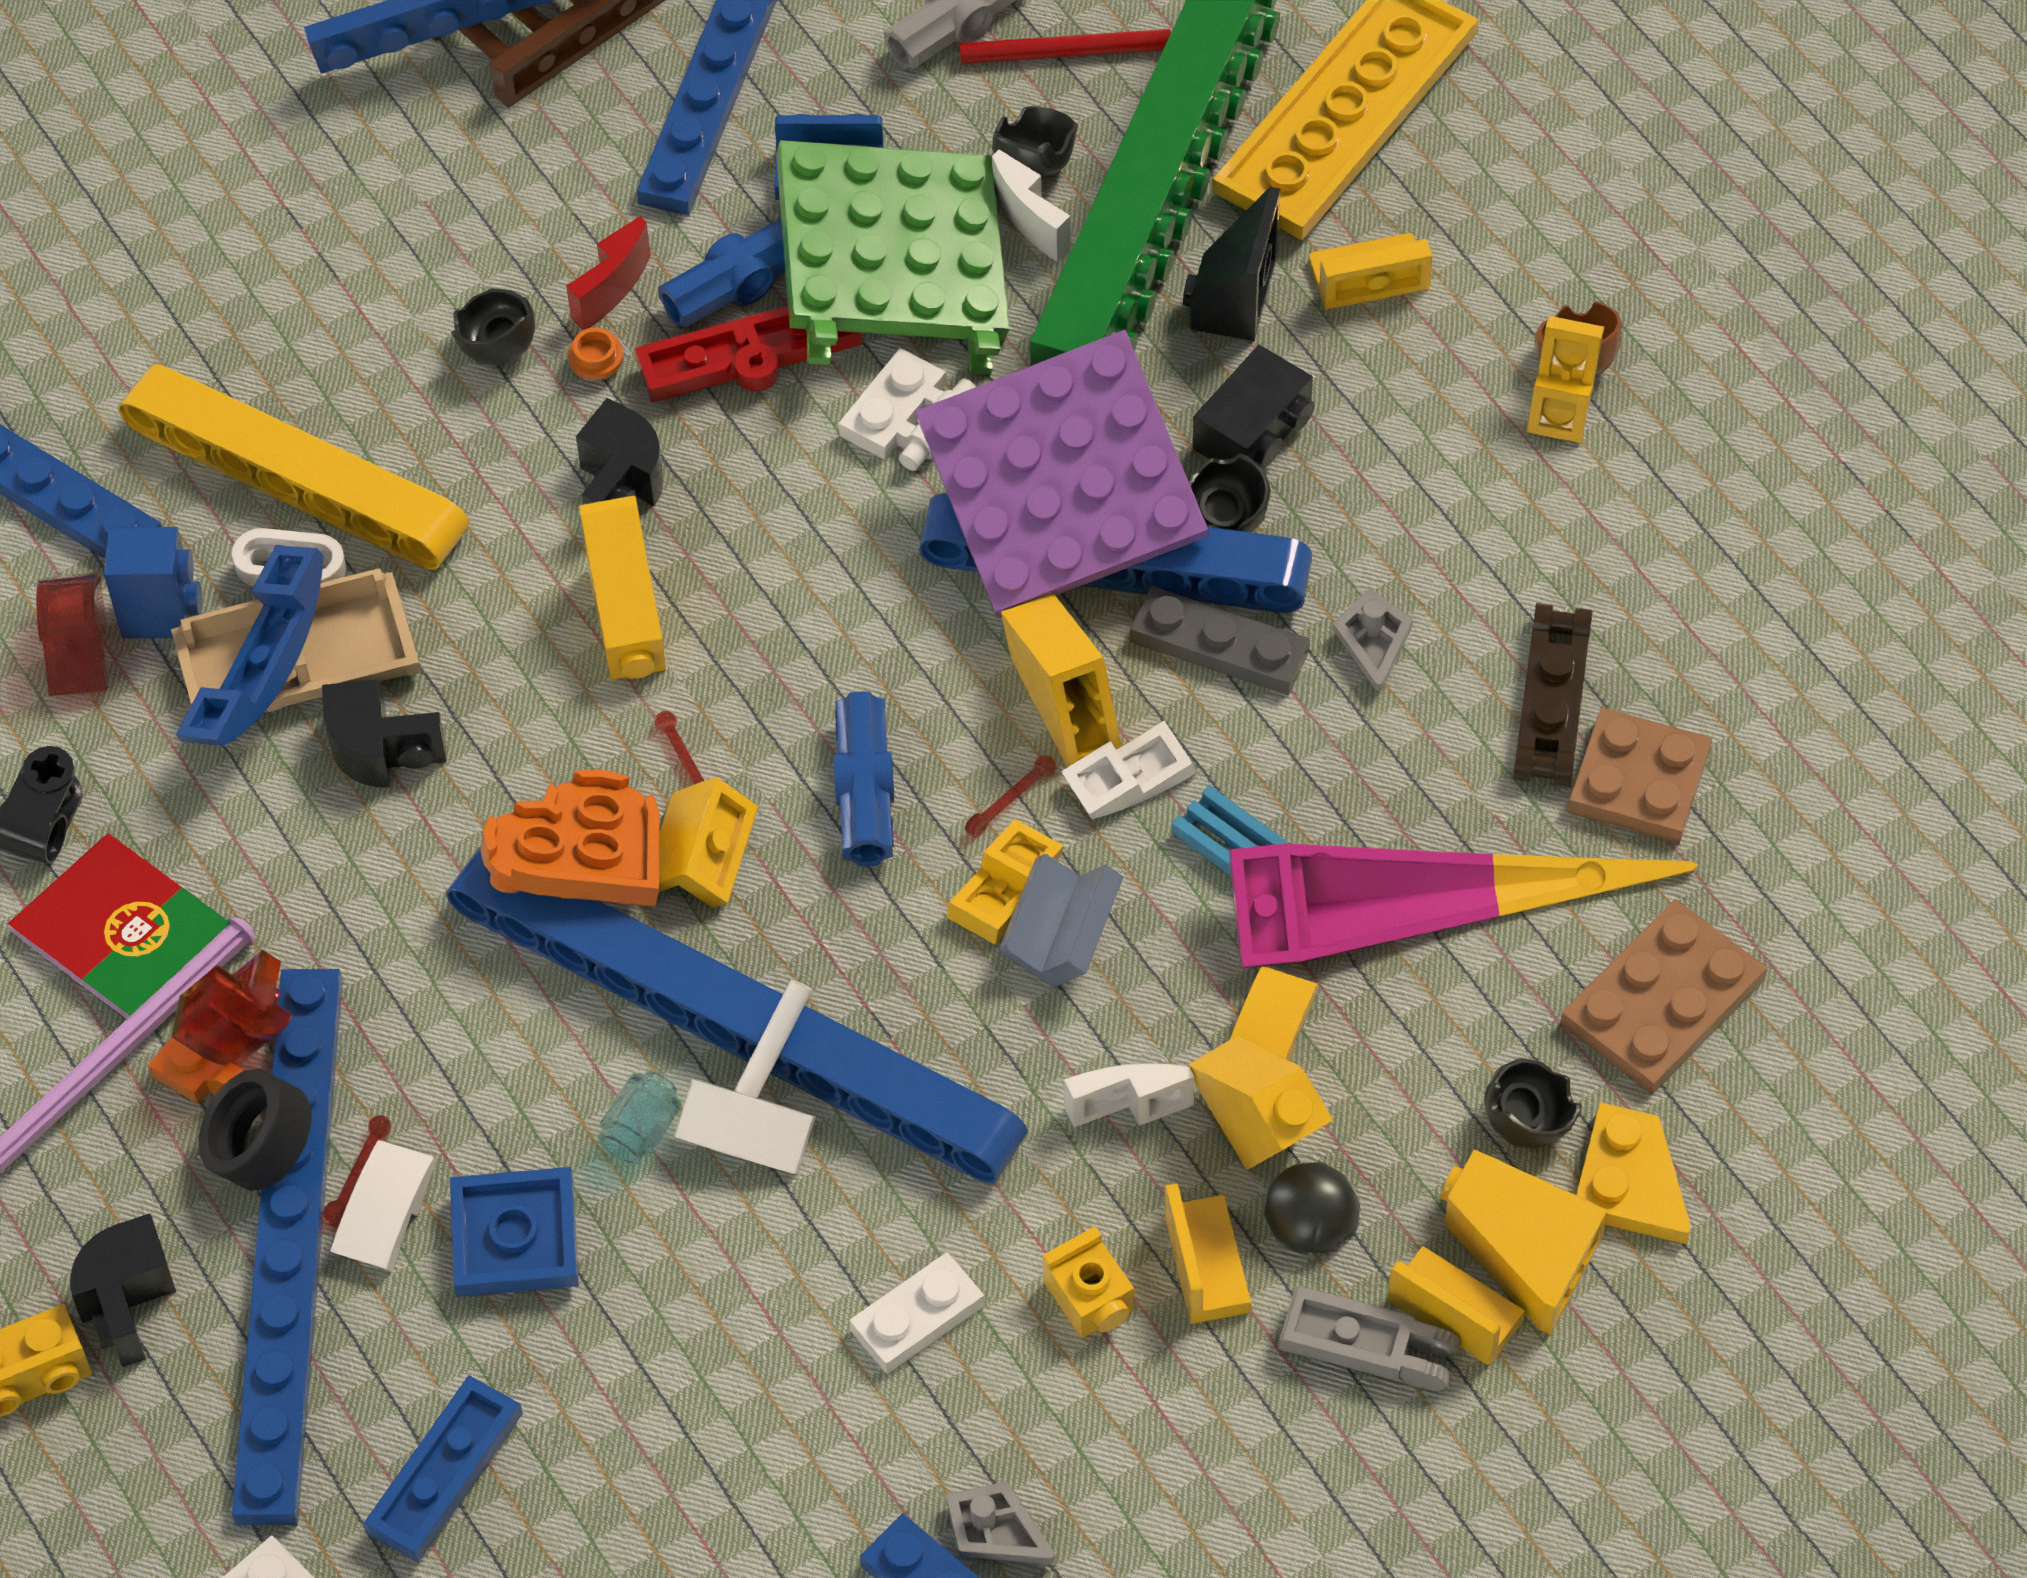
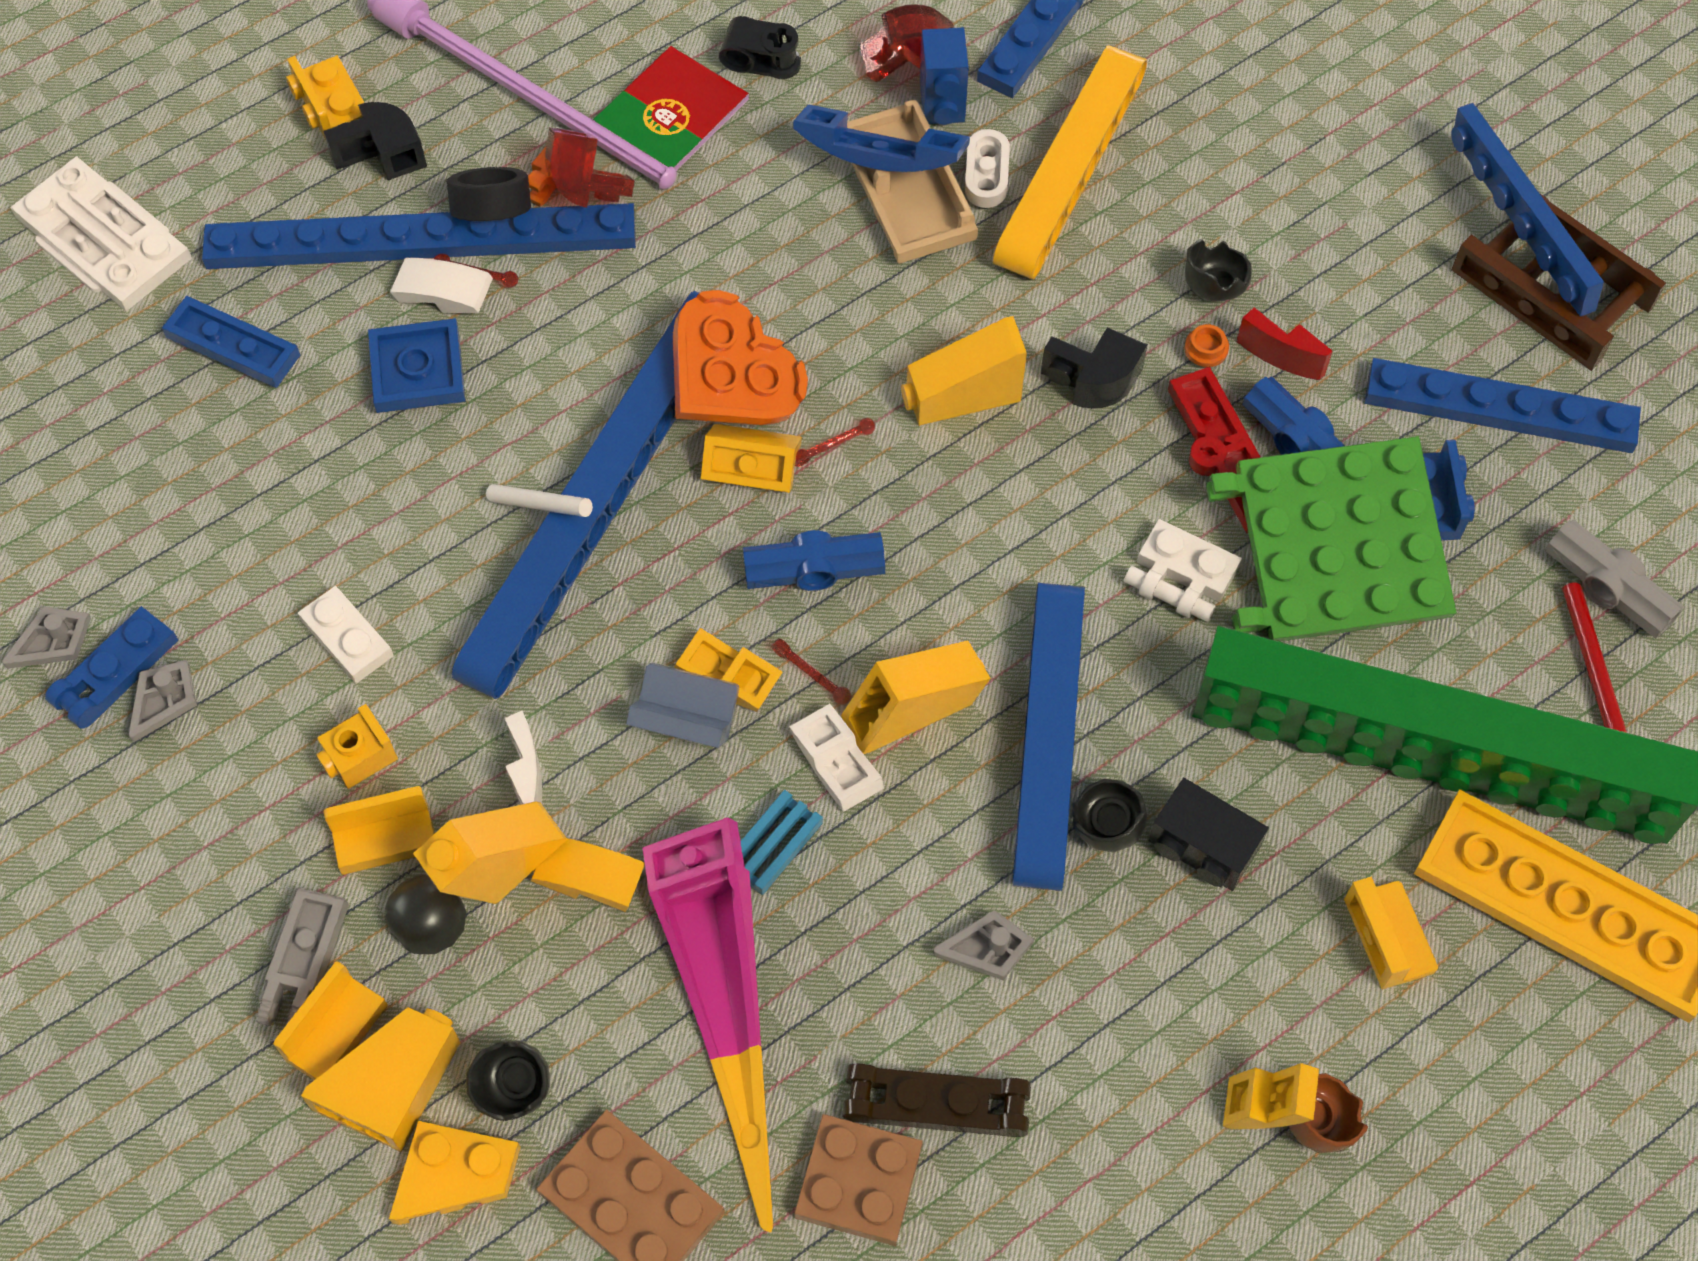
camera: 85 degrees right, 5 degrees up
black brick [322,679,447,788] -> none
clear light blue brick [598,1071,681,1164] -> none
white slope [674,1079,815,1174] -> none
medium lavender plate [915,330,1209,618] -> none
pearl dark grey hair [992,106,1078,177] -> none
white slope [992,150,1071,262] -> none
dark grey plate [1130,586,1310,696] -> none
black slope [1183,187,1281,341] -> none

